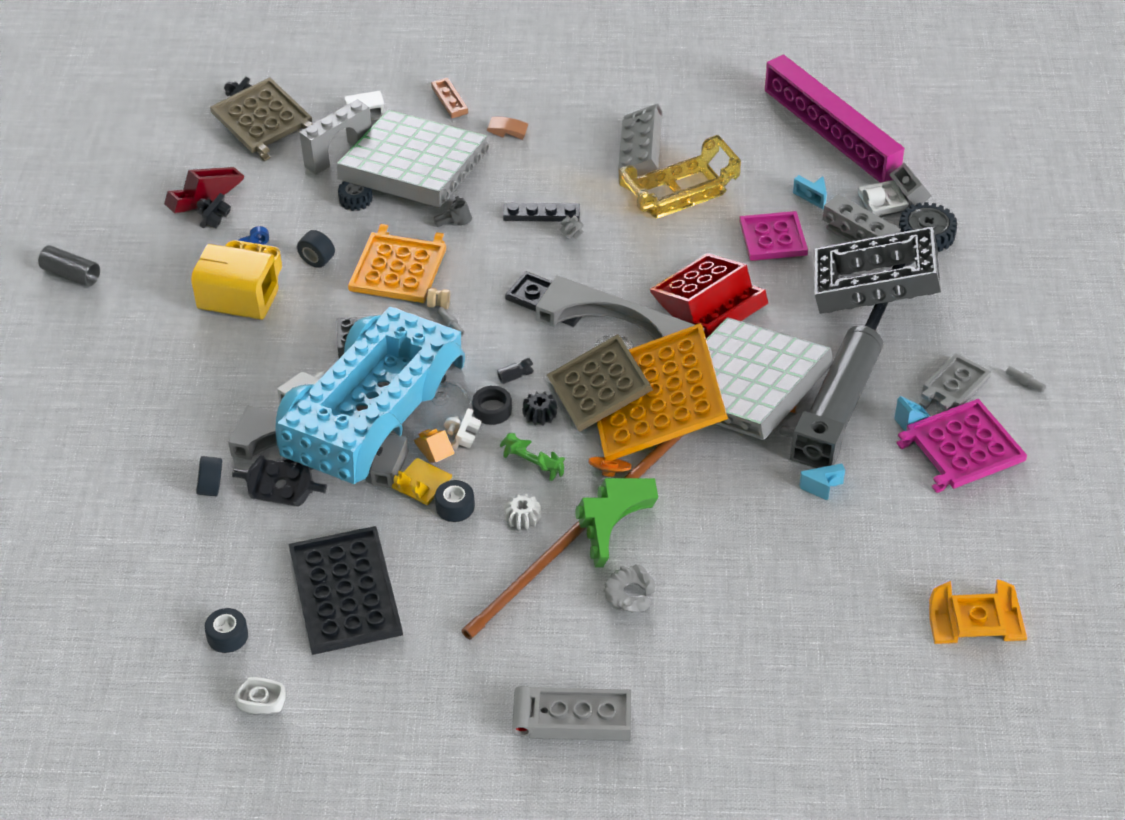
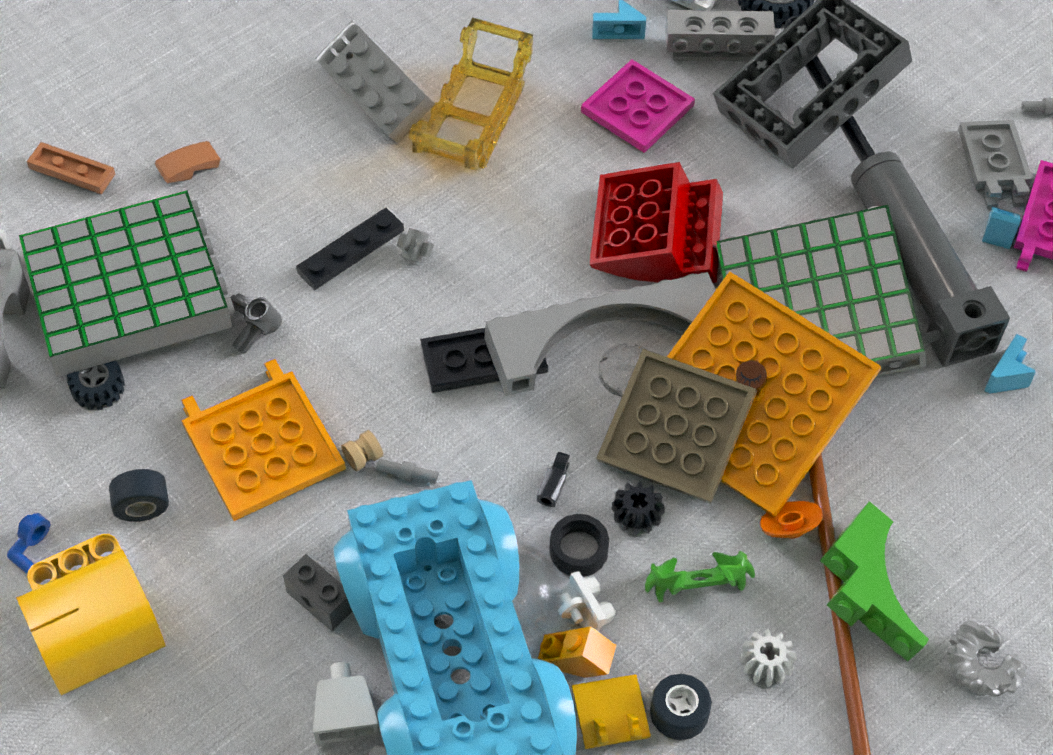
camera: 45 degrees left, 10 degrees up
none -> reddish brown tile [736,360,767,392]

